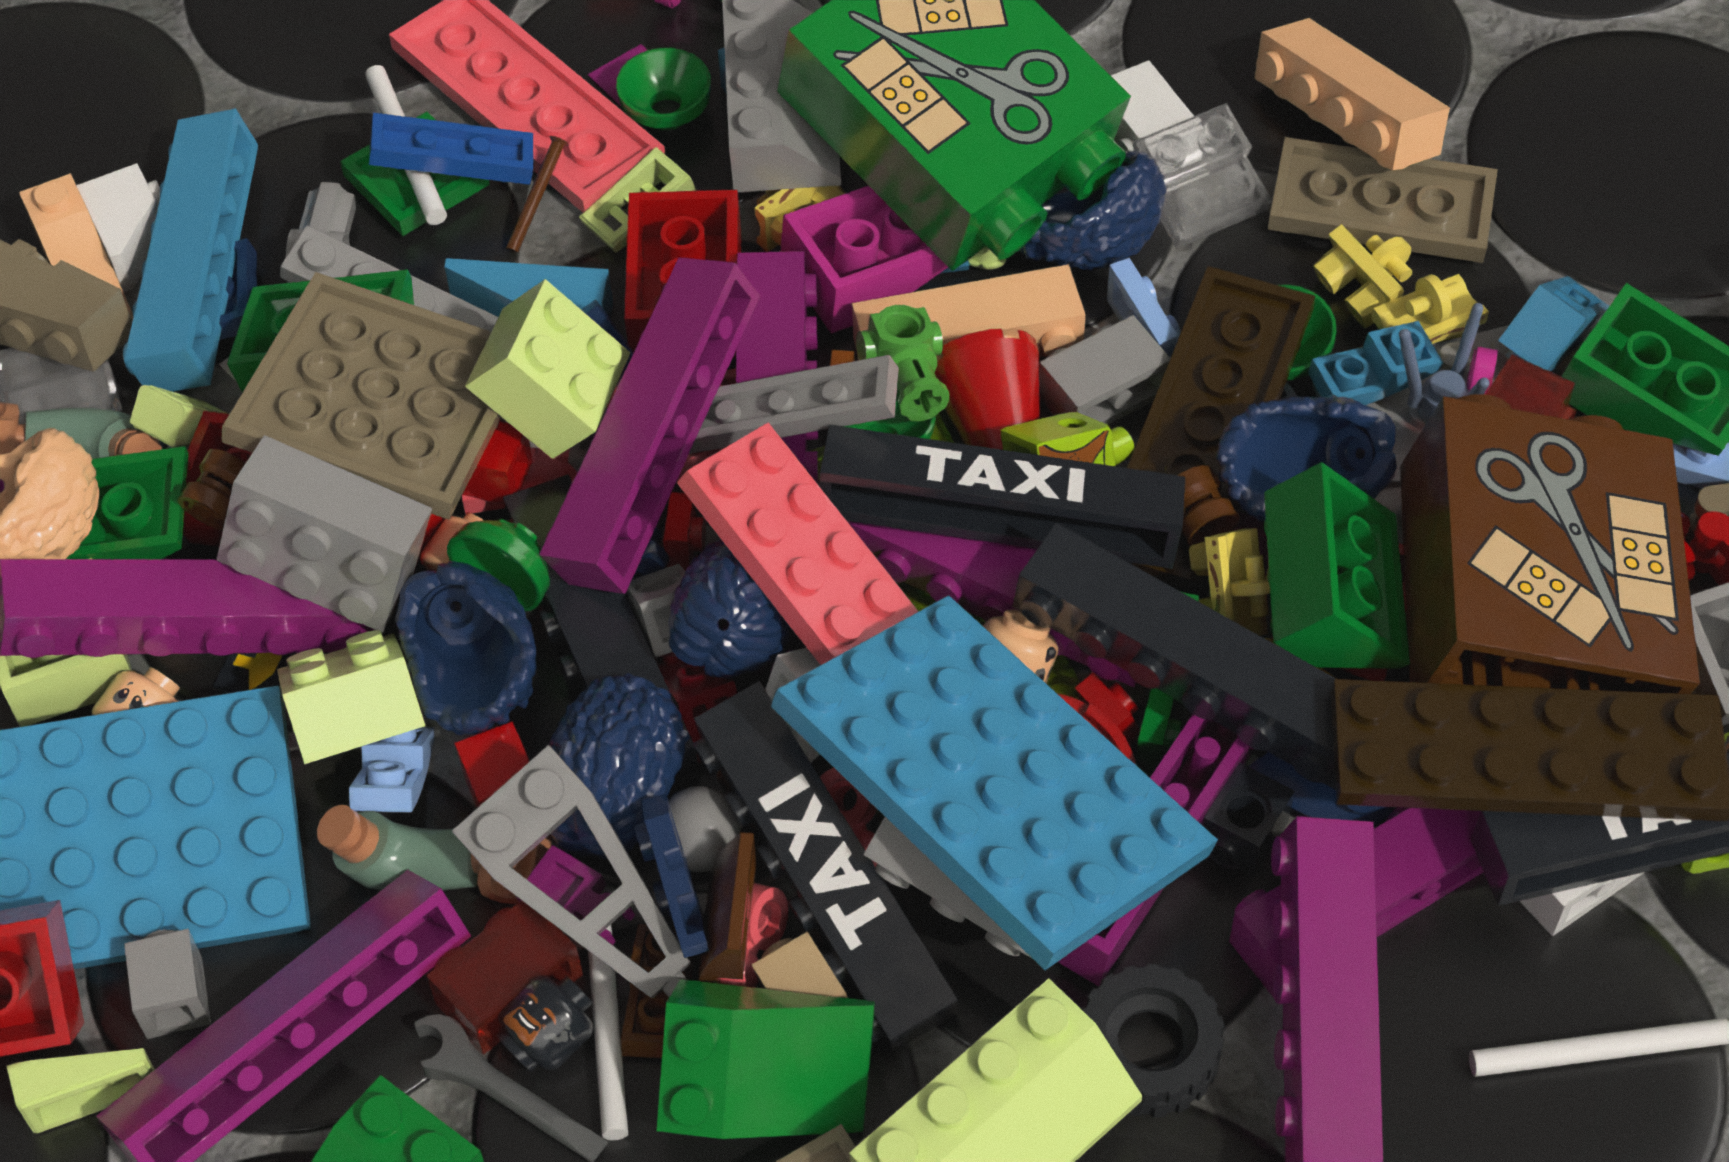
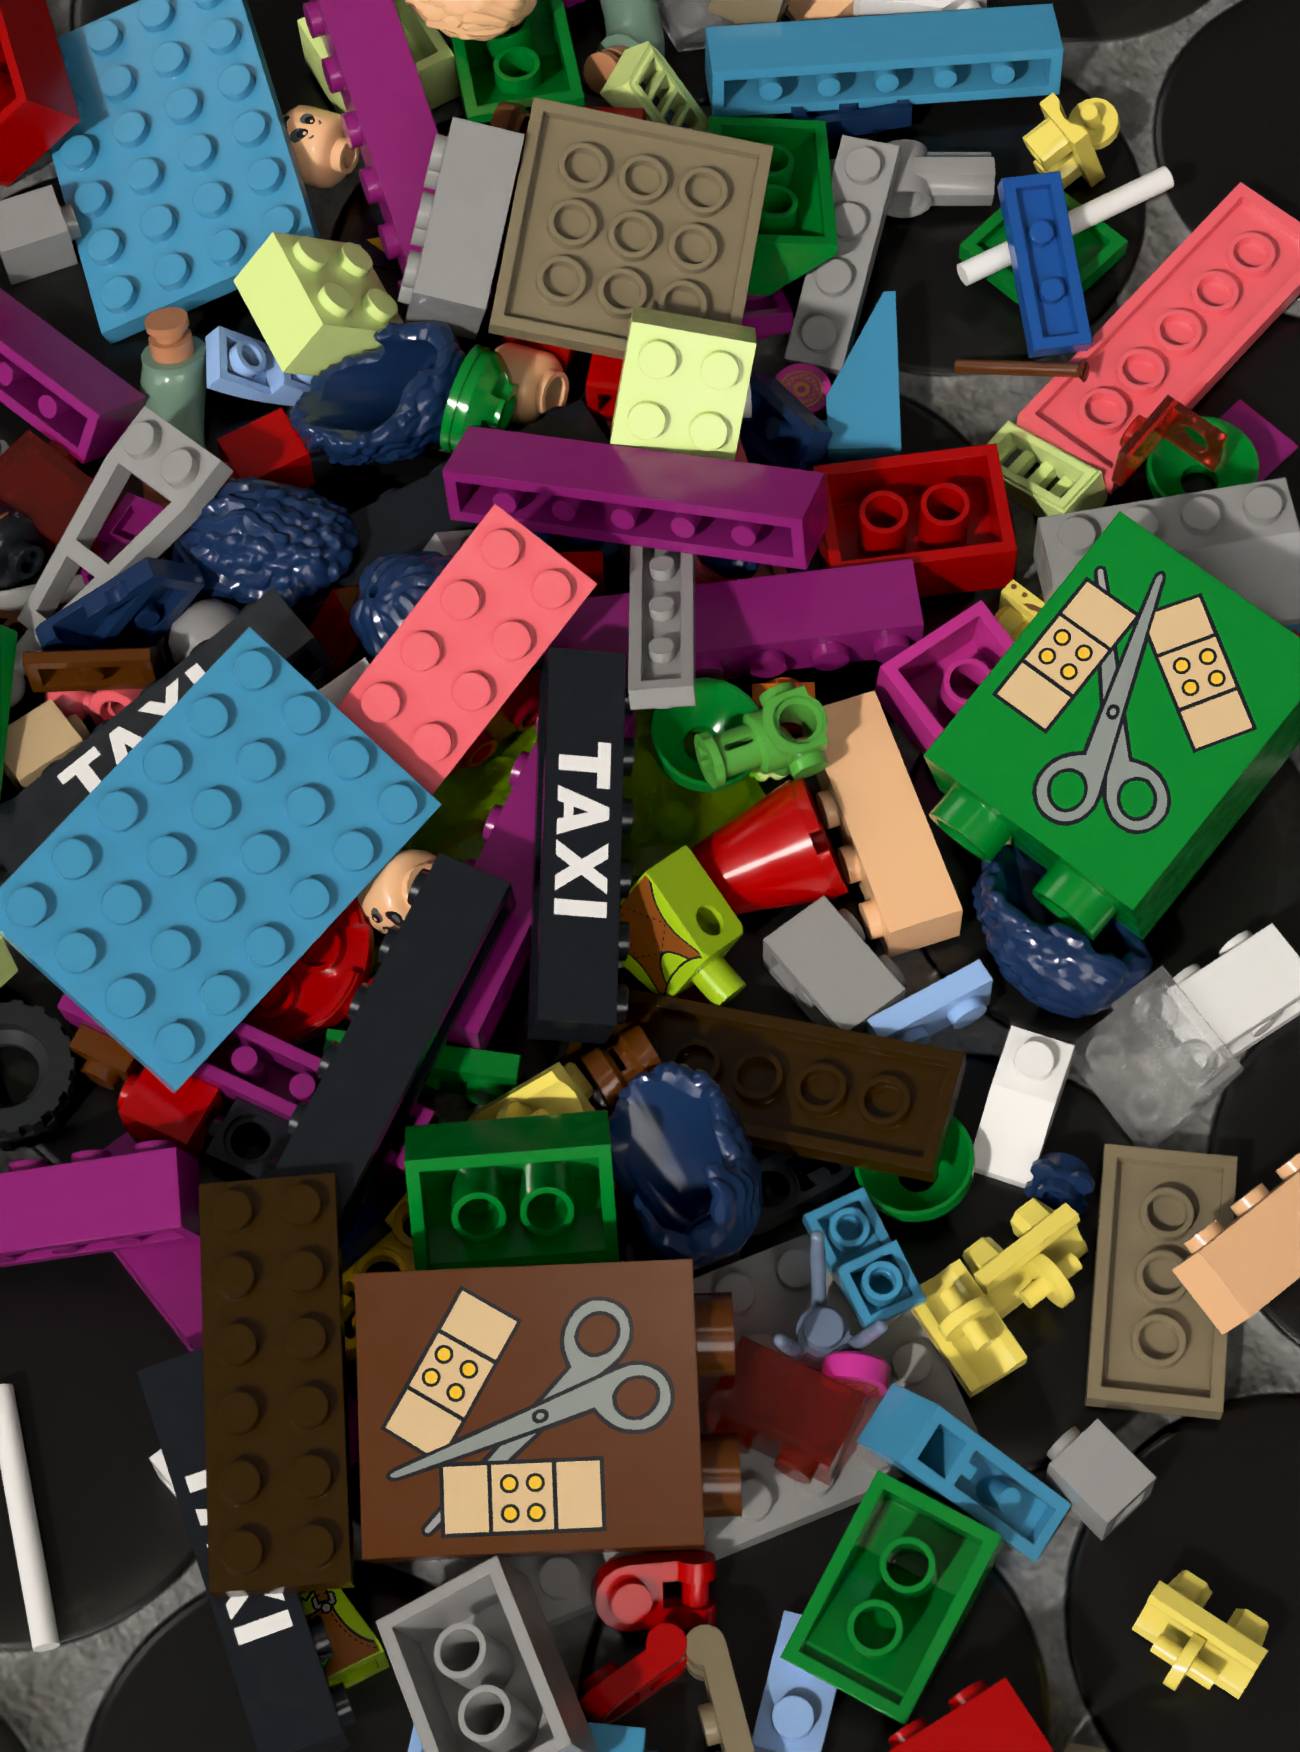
camera: 85 degrees right, 10 degrees up
none -> reddish brown plate [69,1023,144,1090]
none -> red brick [117,1067,227,1160]
none -> white slope [973,1026,1075,1188]
none -> light yellow hips [1022,93,1120,189]
none -> dark blue plate [1024,1152,1095,1215]
none -> light grey brick [1044,1418,1157,1541]
none -> clear red bracket [1111,395,1228,487]
none -> light yellow hips [1131,1570,1269,1700]

